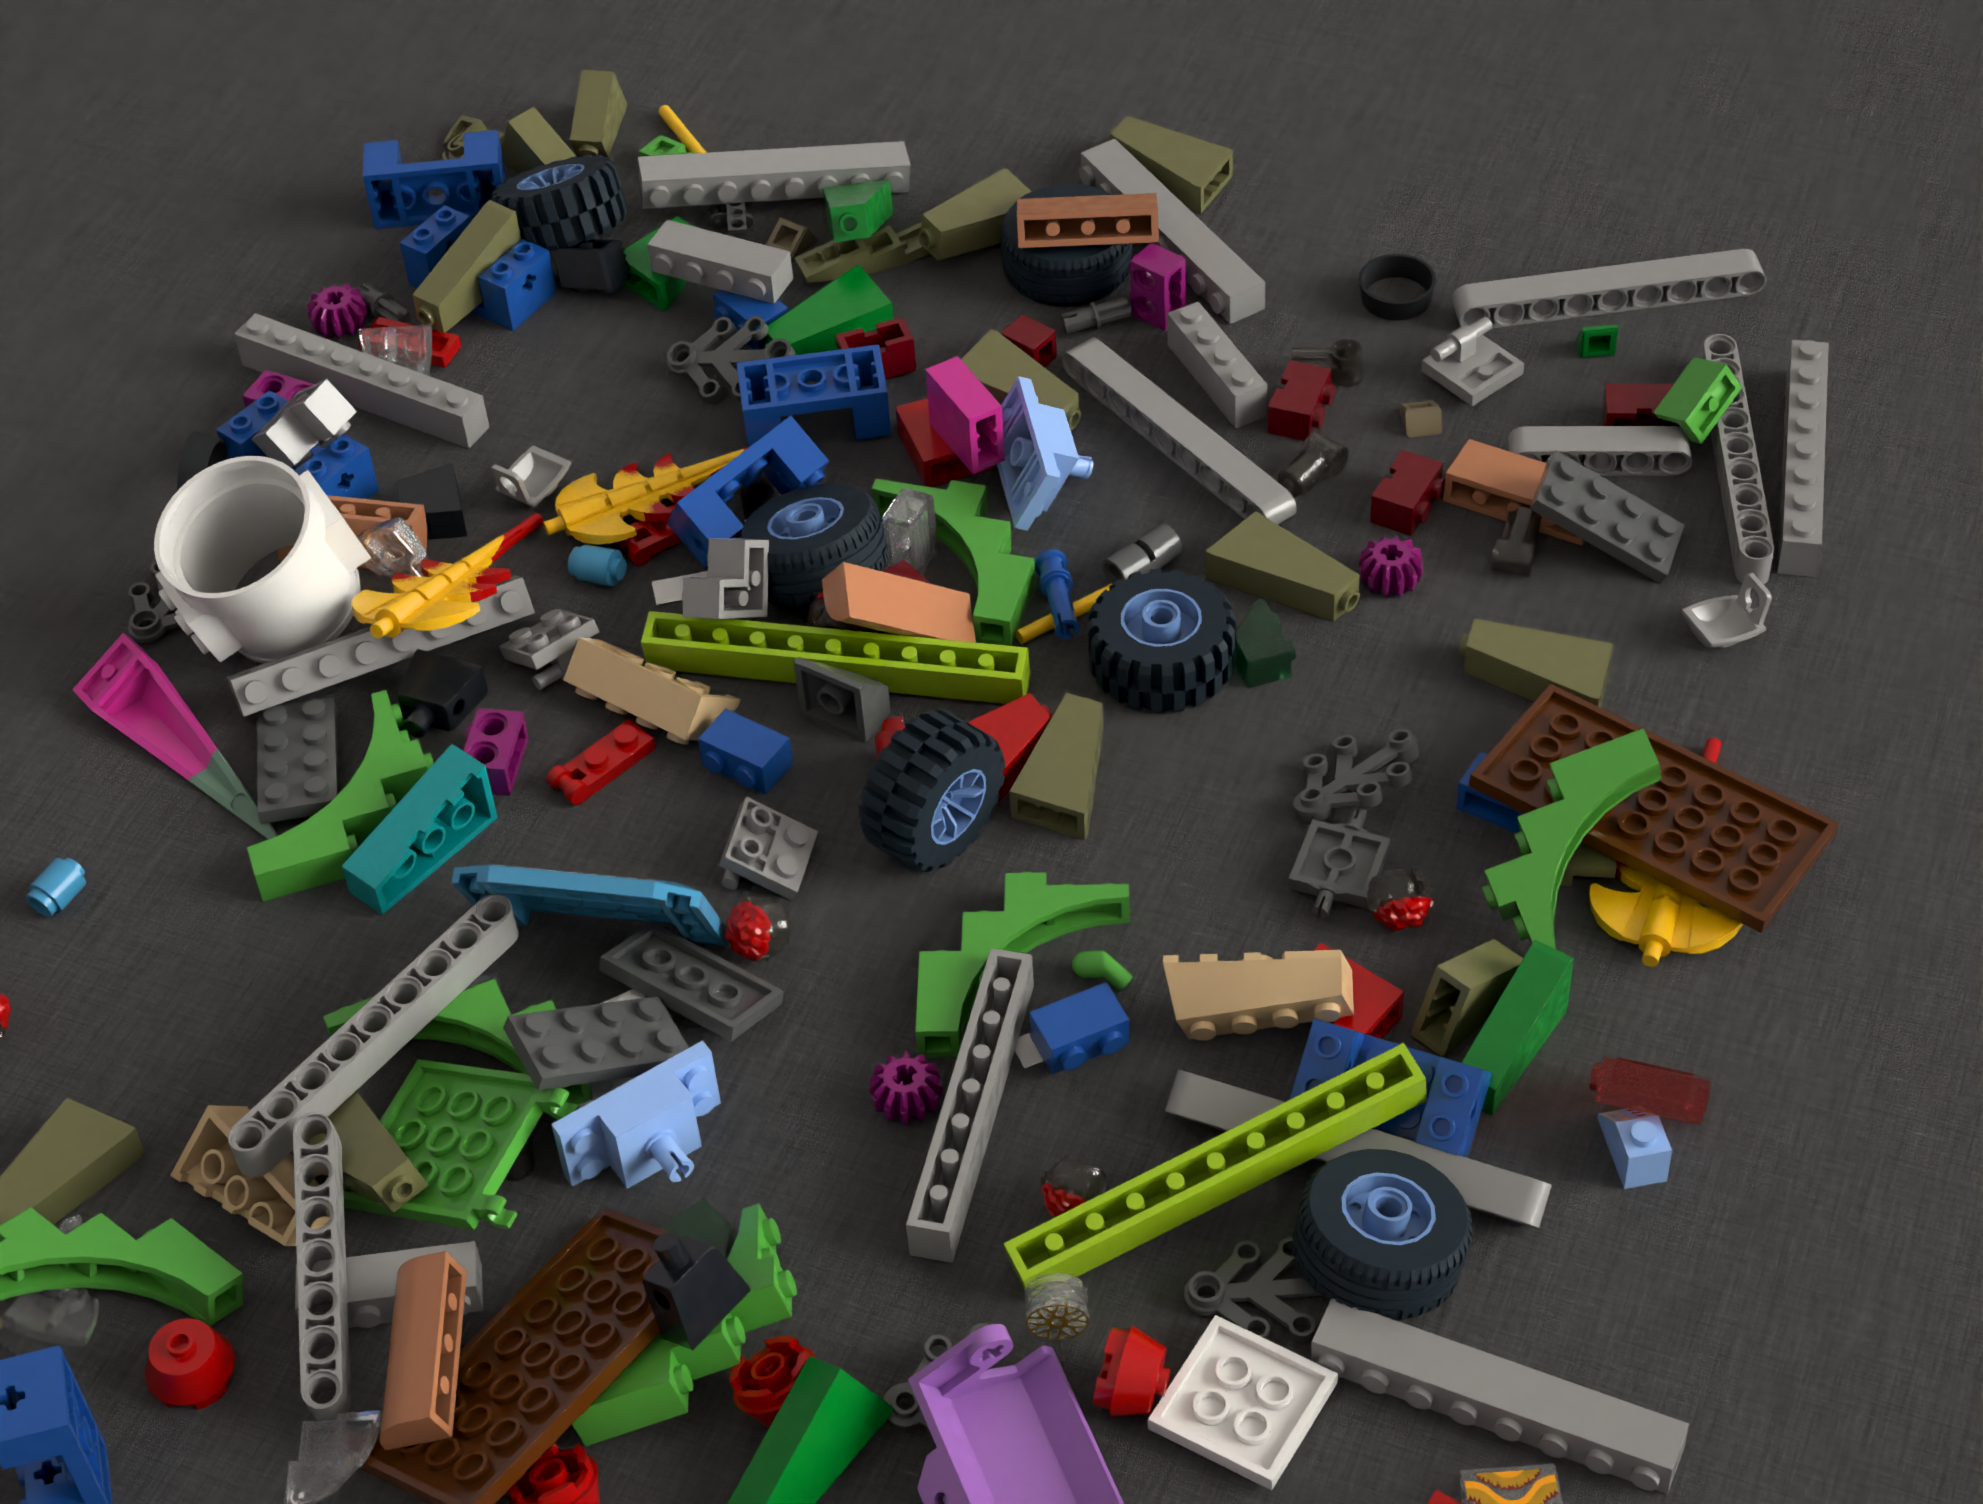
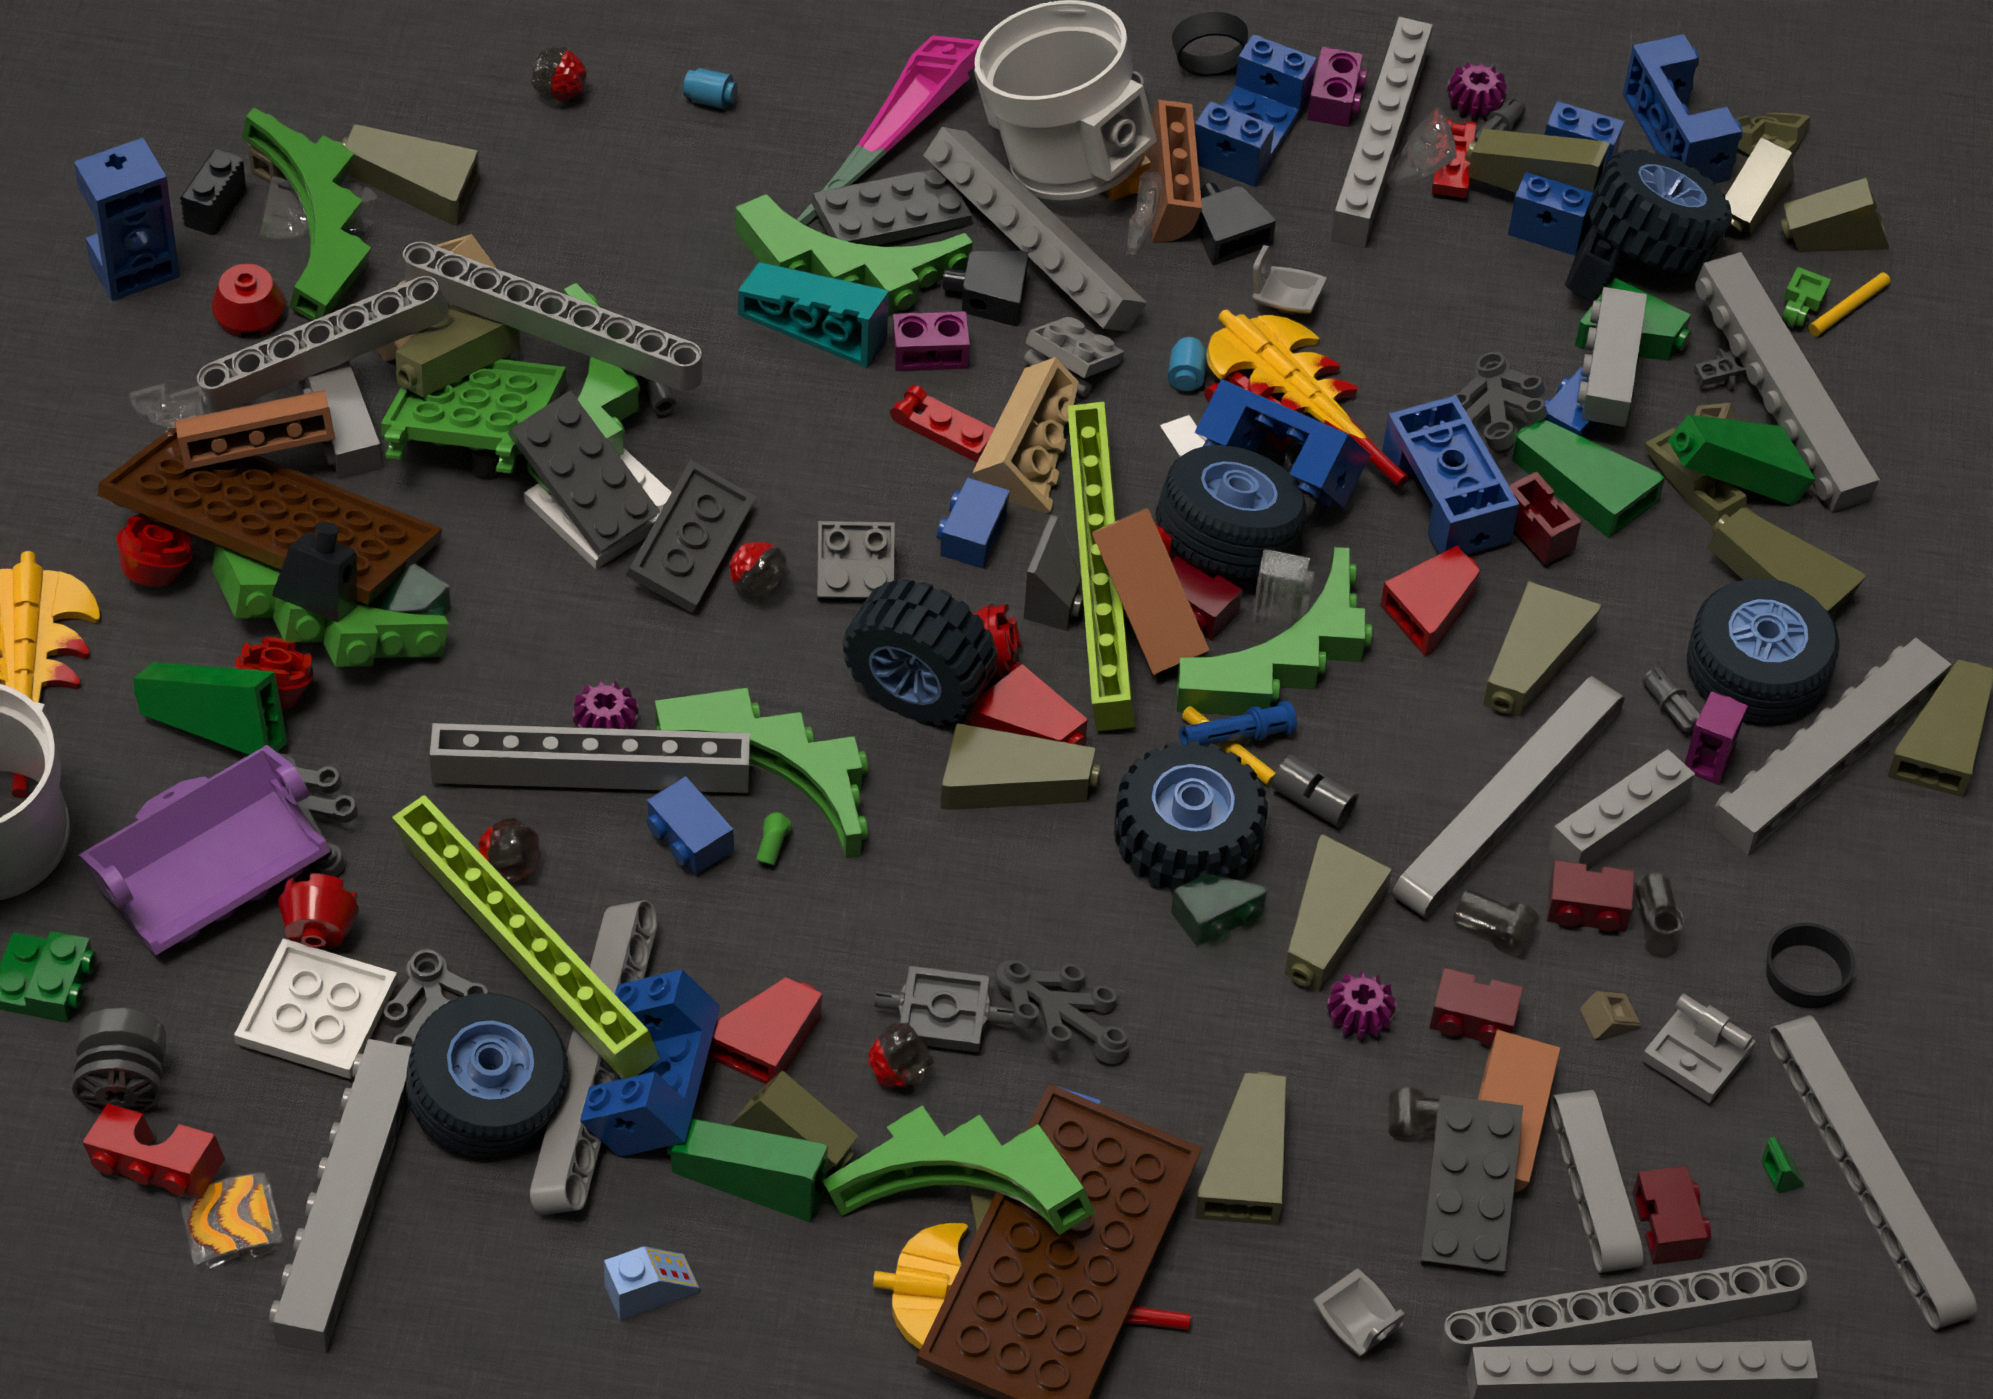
camera: 70 degrees right, 5 degrees up
light grey brick [252,379,357,468] -> none
yellow animal [351,513,543,639] -> none
dark azure slope [451,864,727,946] -> none
light blue brick [551,1040,721,1189] -> none
light grey brick [682,538,769,619] -> none
dark pink brick [925,356,1005,474] -> none
light blue brick [997,376,1093,531] -> none
dark red brick [1001,314,1057,367] -> none
nougat brick [1017,193,1159,248] -> none
clear wheel [1025,1274,1089,1340] -> none
tan wedge [1163,950,1354,1041] -> none
clear red window [1589,1055,1713,1125] -> none
bright green panel [1654,357,1742,444] -> none

